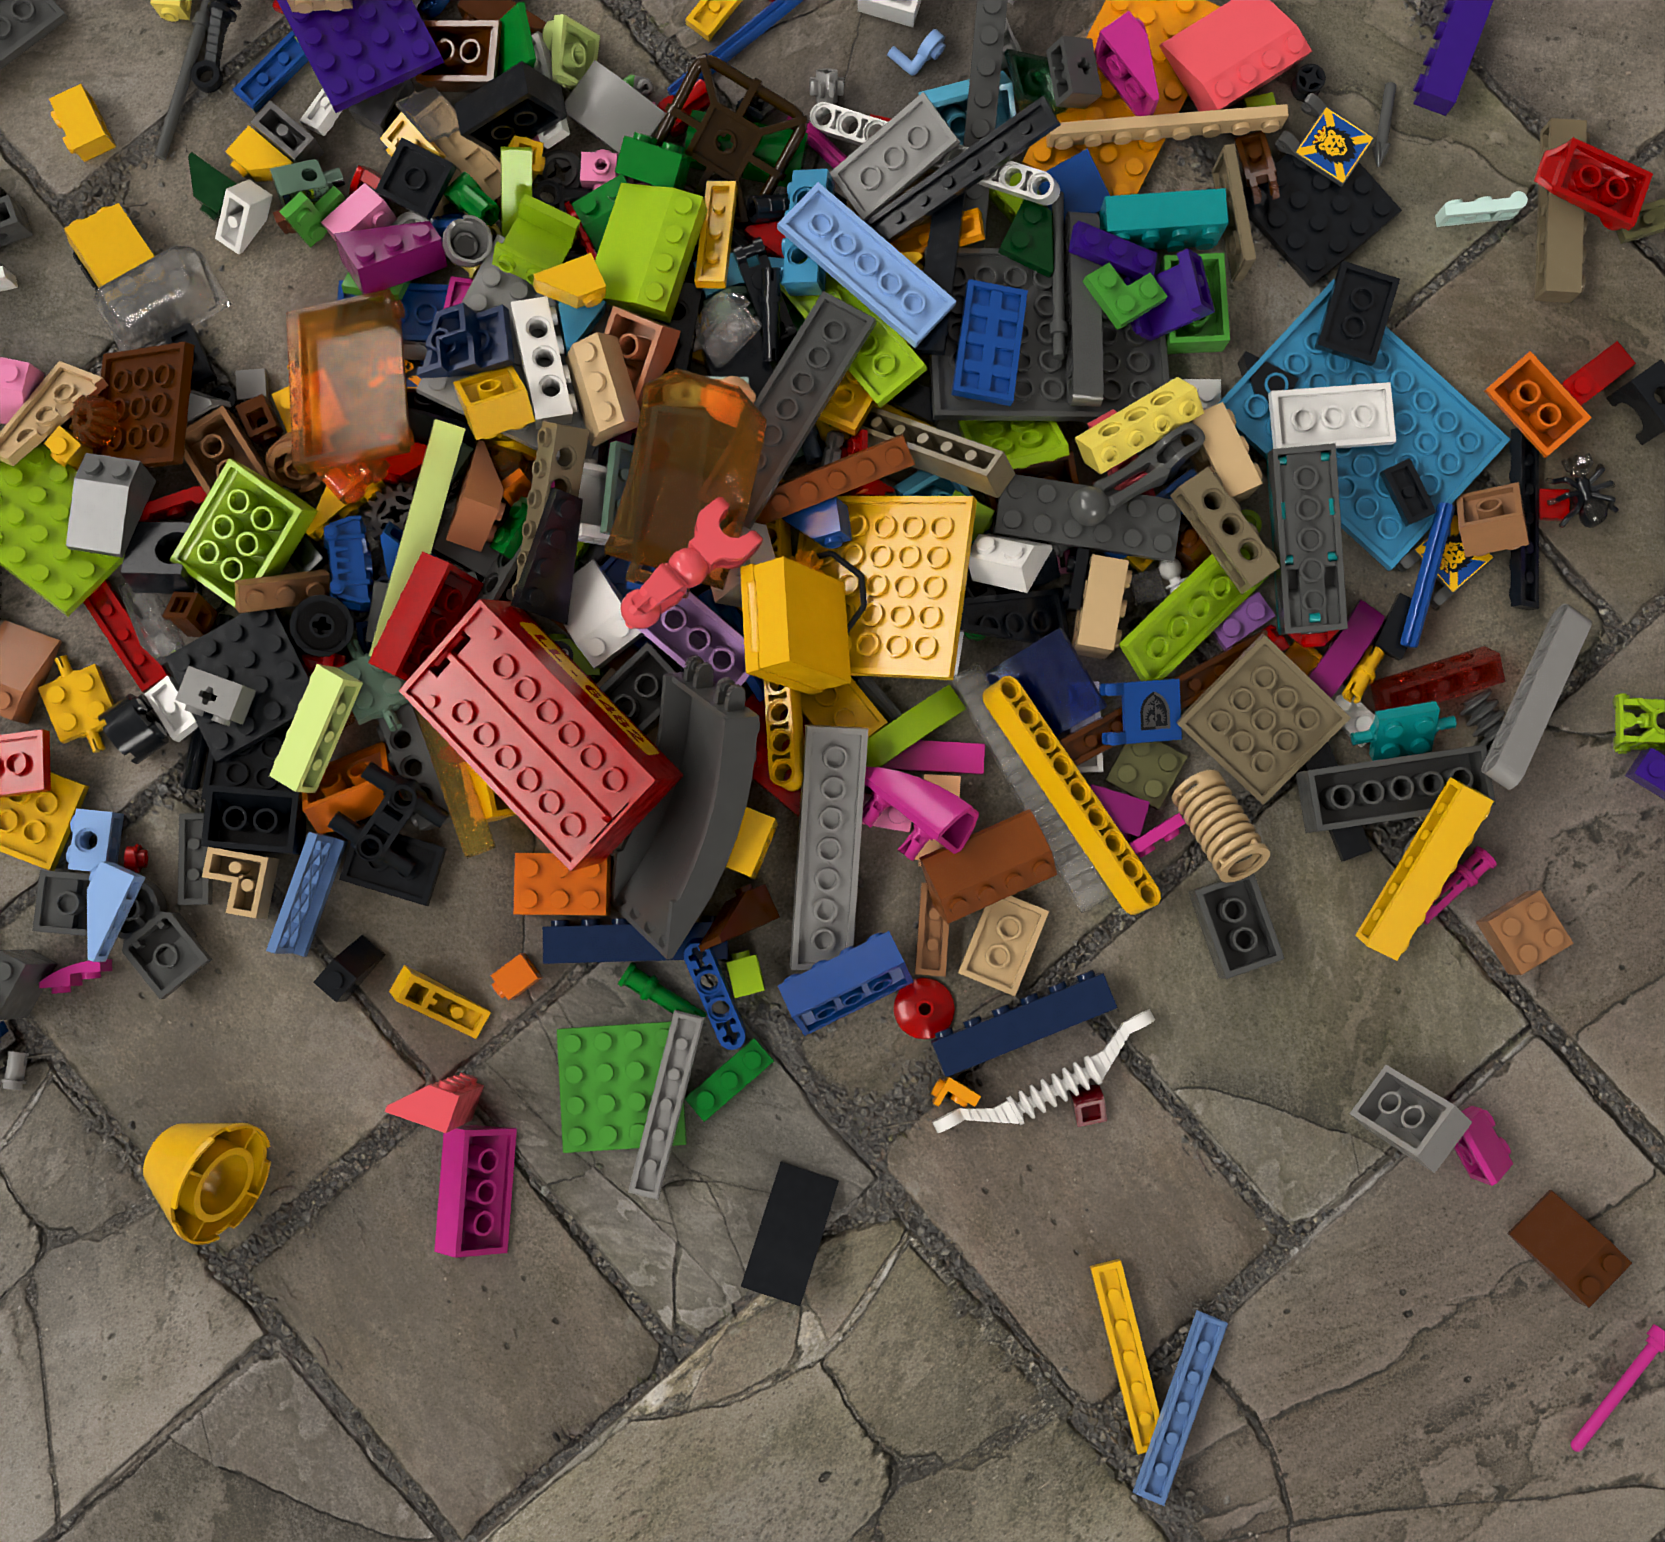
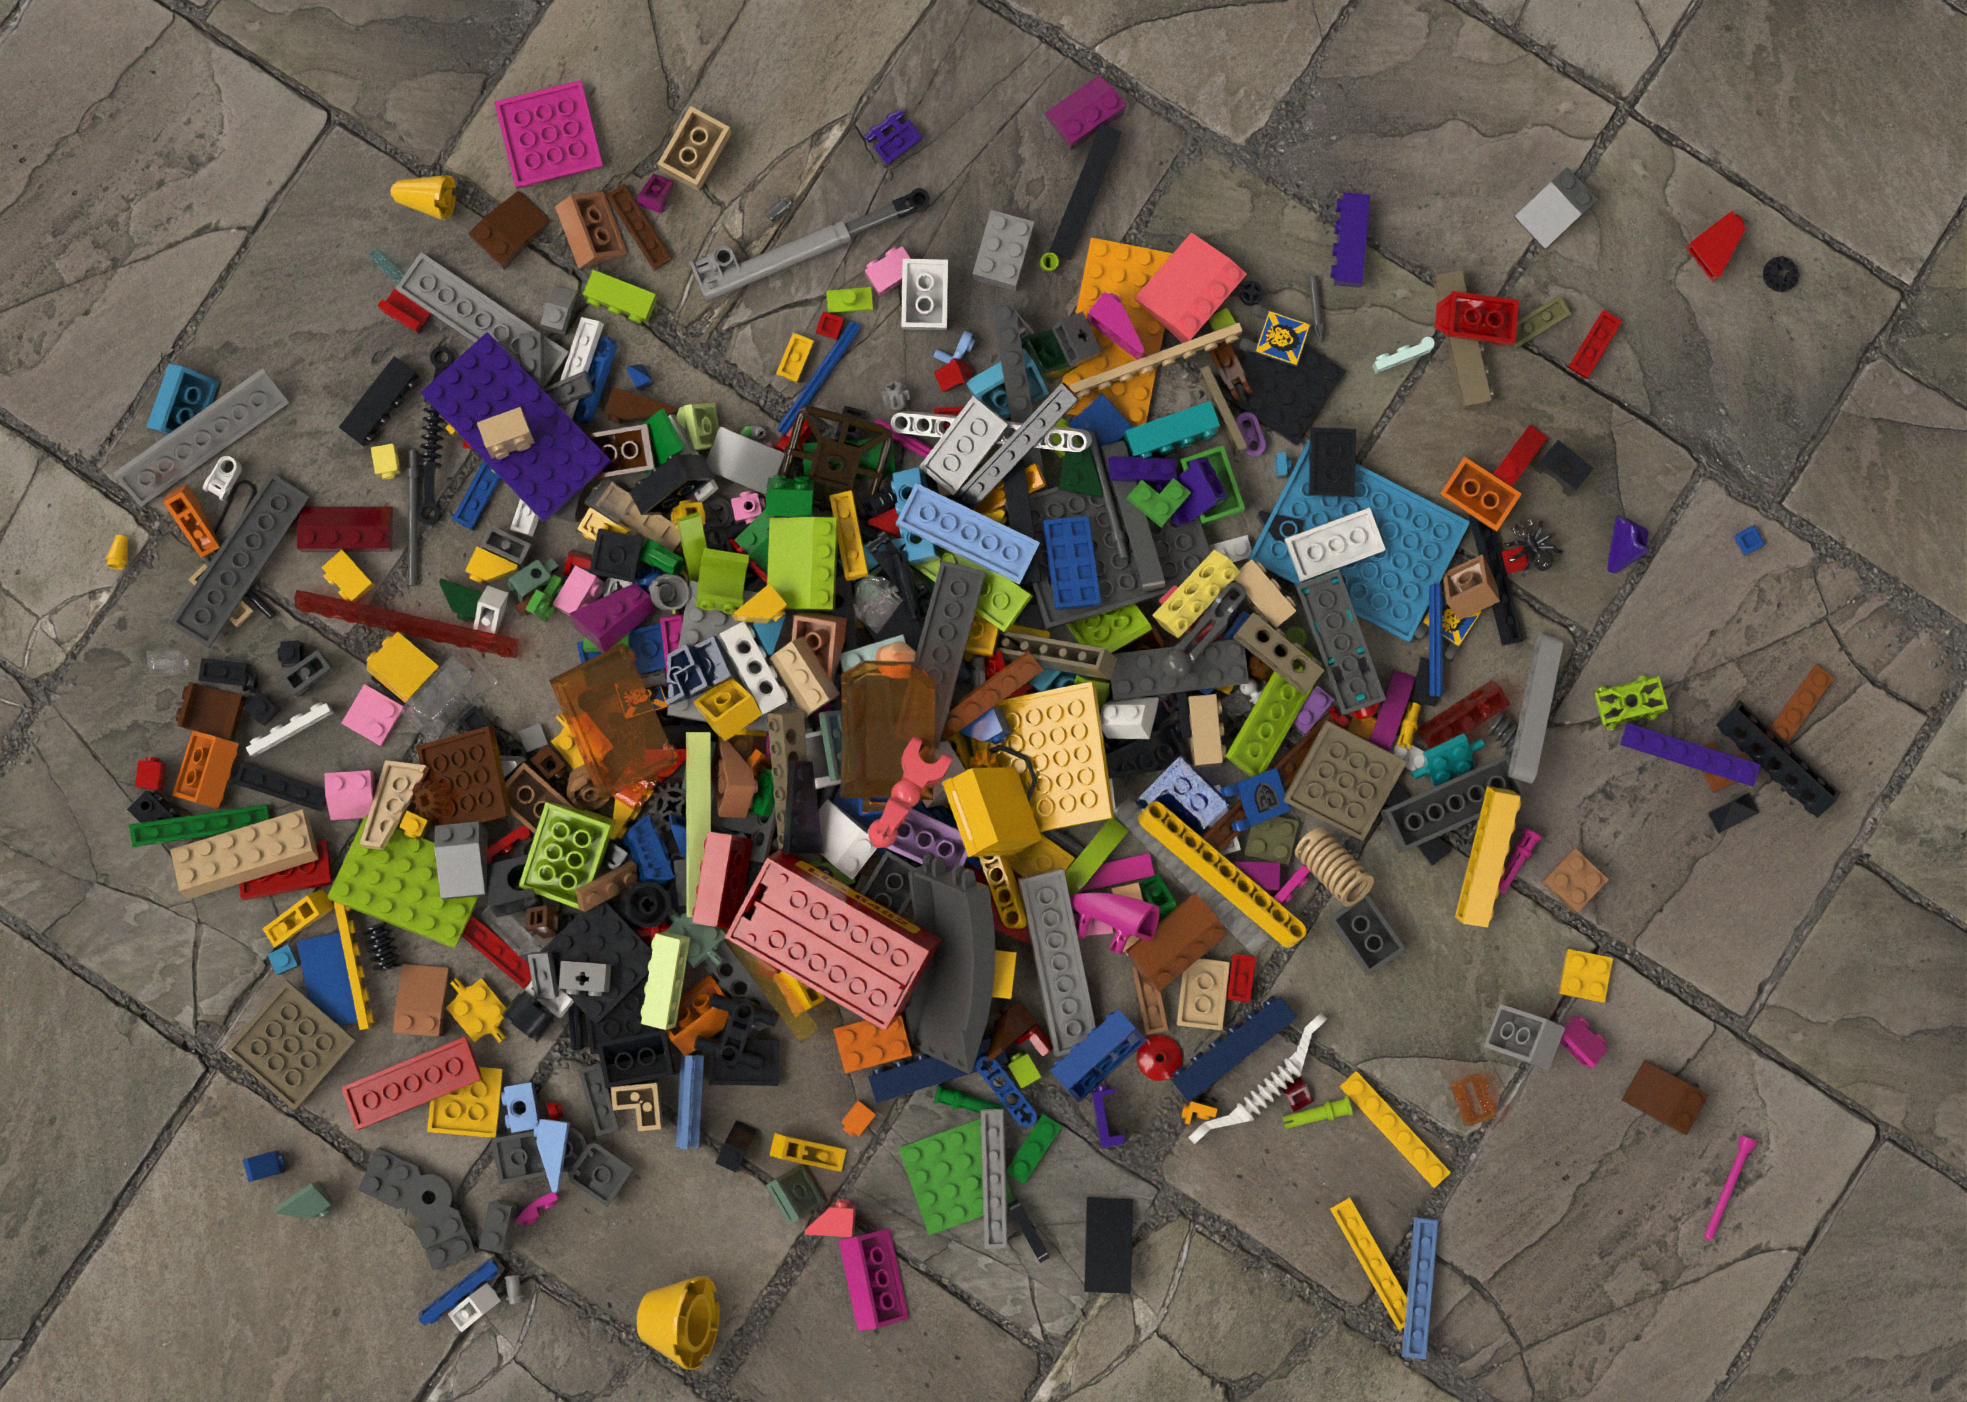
camera: 20 degrees left, 0 degrees up
black plate [1379,458,1436,527] -> none
none -> clear red plate [294,590,519,658]
none -> dark red slope [297,506,393,552]
none -> bright pink plate [341,684,405,746]
none -> flat silver plate [528,951,559,999]
none -> sand green bracket [766,1164,826,1225]
none -> red tile [934,358,973,392]
none -> black beam [1008,1199,1050,1263]
none -> red tile [1016,1024,1053,1057]
none -> dark purple panel [1091,1084,1125,1148]
none -> green slope [1139,874,1177,923]
none -> red plate [1227,954,1256,1002]
none -> medium lavender plate [1236,412,1266,457]
none -> dark azure plate [1275,452,1291,478]
none -> lime pin [1282,1095,1353,1130]
none -> yellow plate [1339,1071,1451,1188]
none -> clear orange window [1449,1073,1496,1126]
none -> yellow plate [1558,949,1613,1003]

